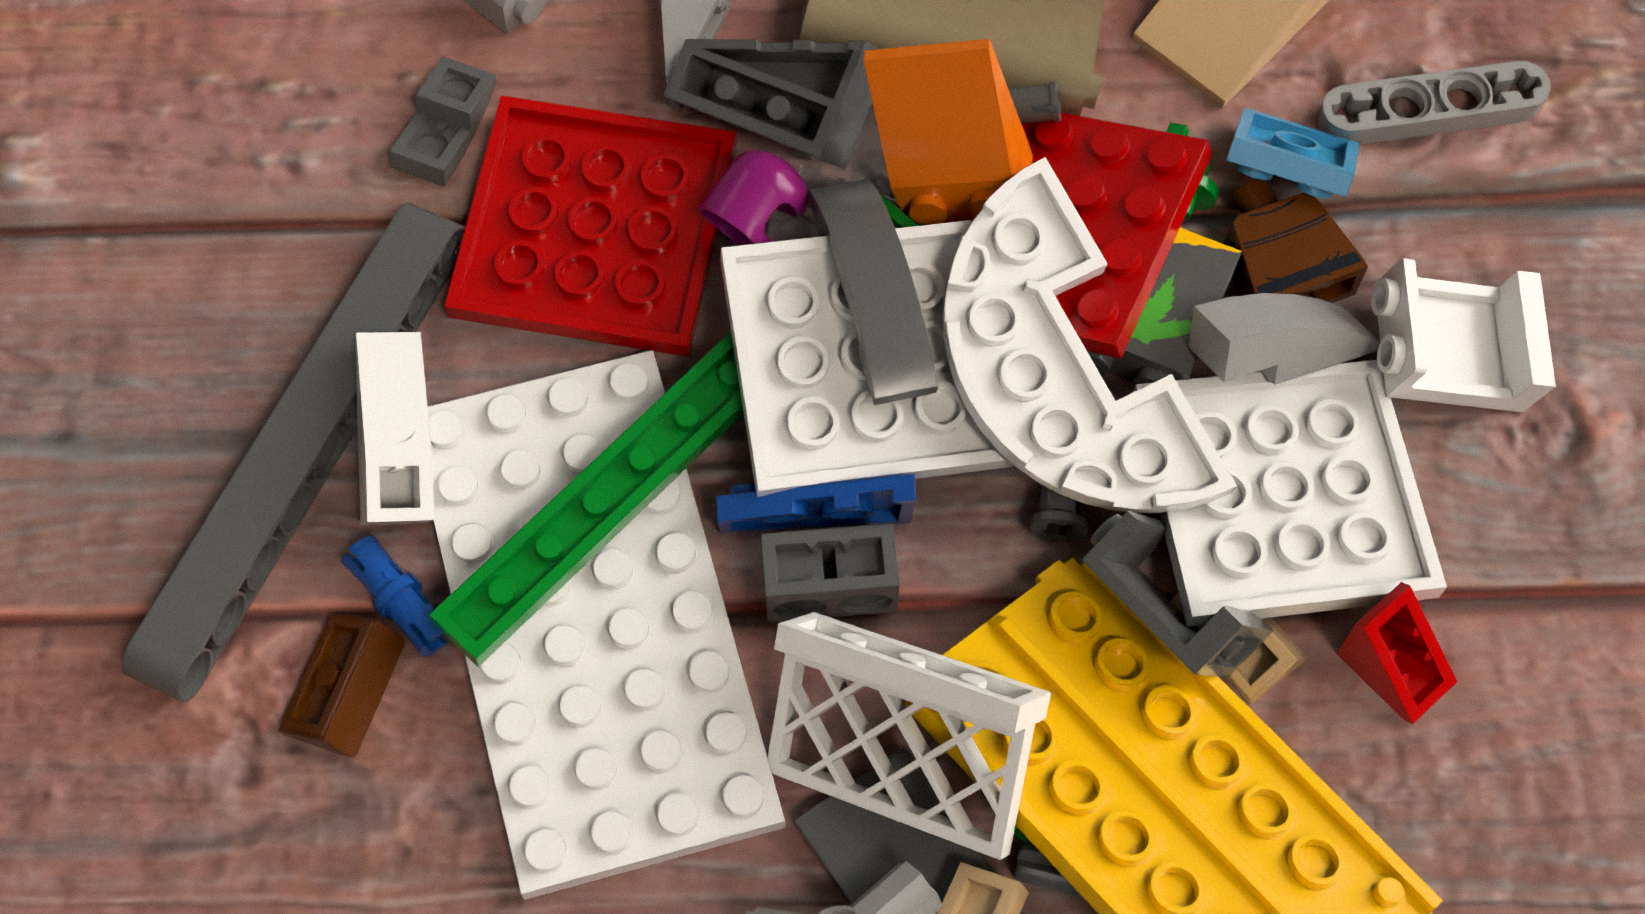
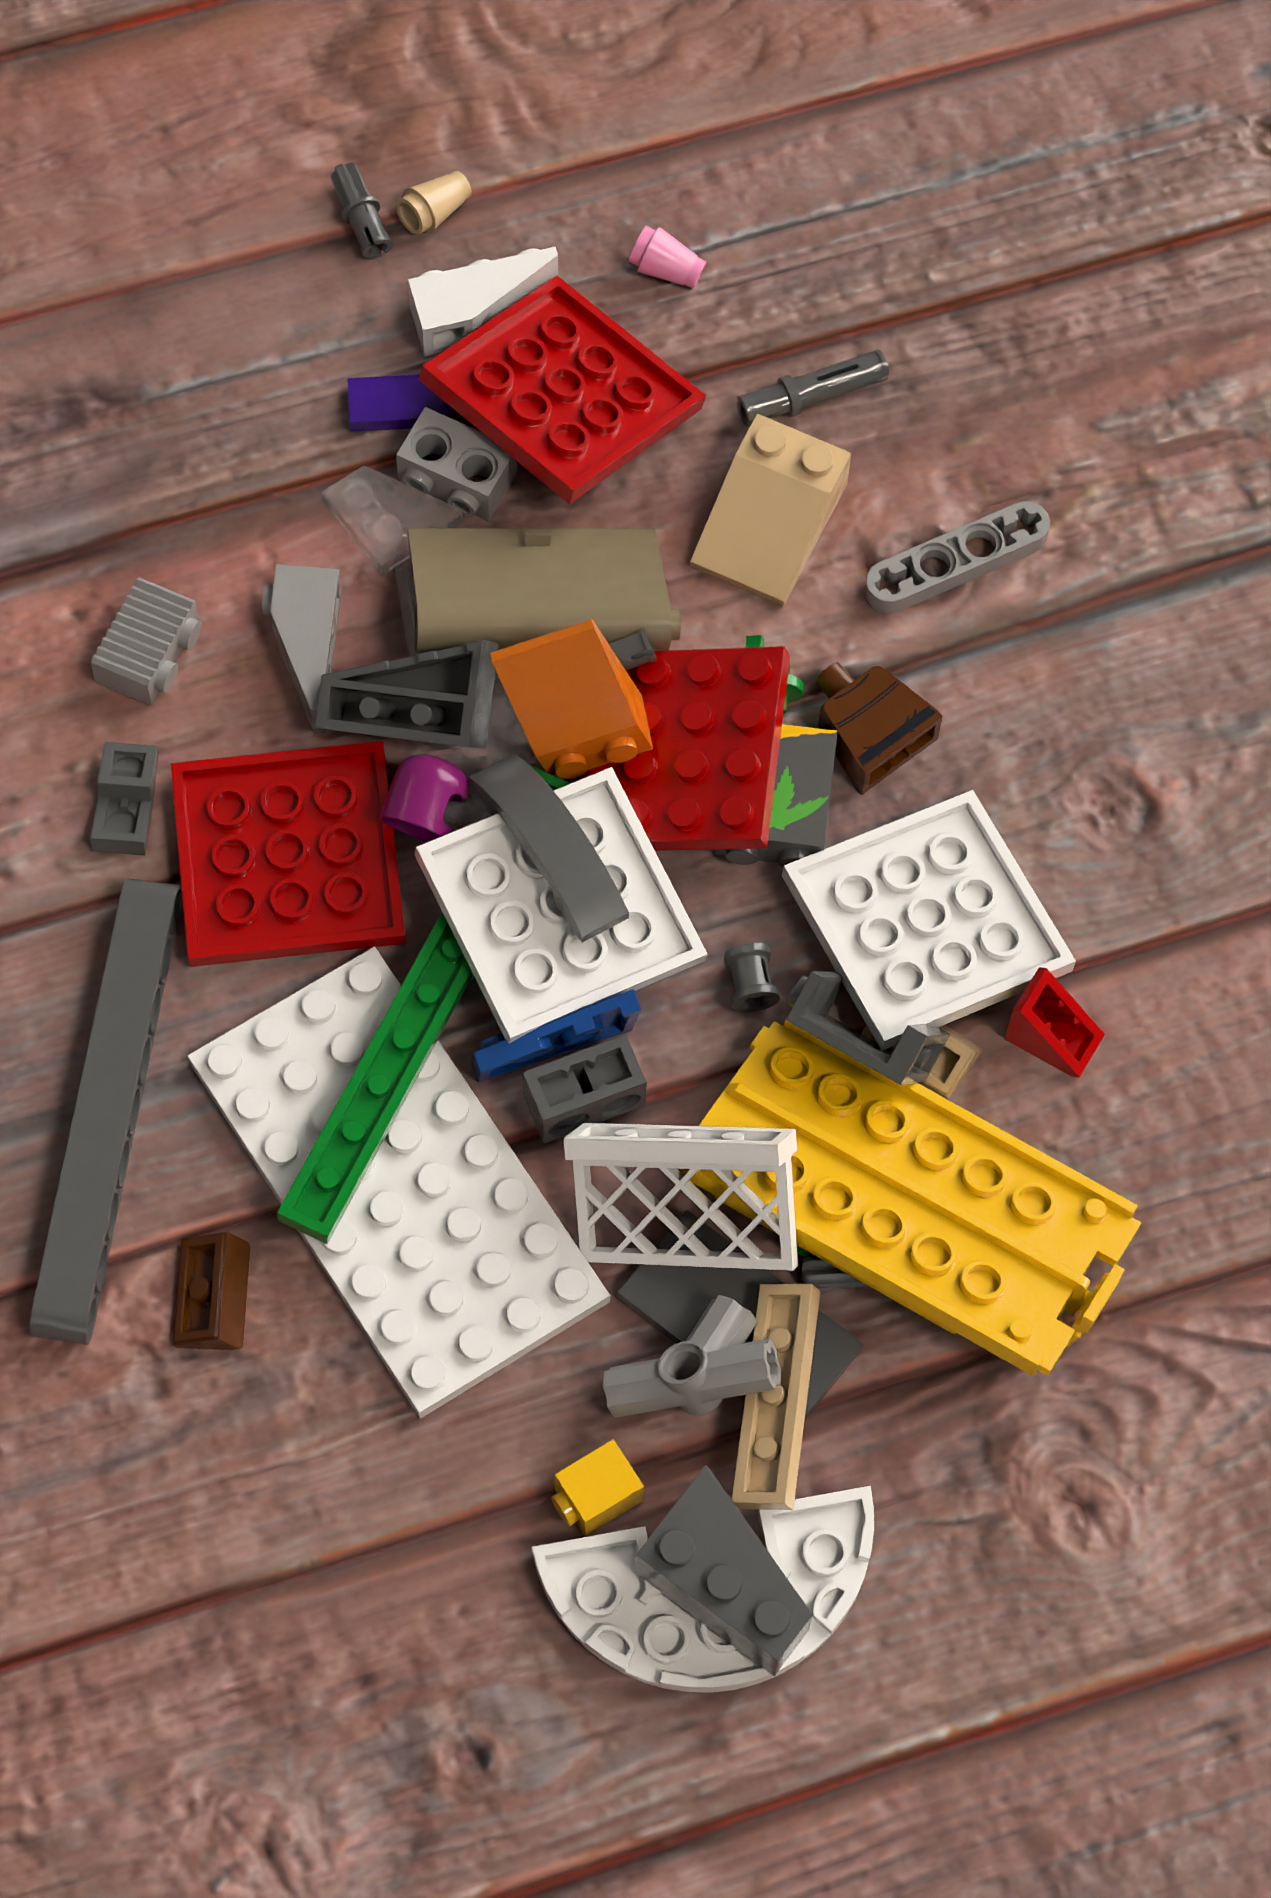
camera: 20 degrees left, 0 degrees up
blue pin [341,535,448,657] -> none
white slope [355,332,434,525] -> none
white plate [943,157,1237,513] -> none
light grey slope [1188,293,1380,385] -> none
dark azure plate [1227,107,1360,199] -> none
white panel [1371,258,1556,412] -> none

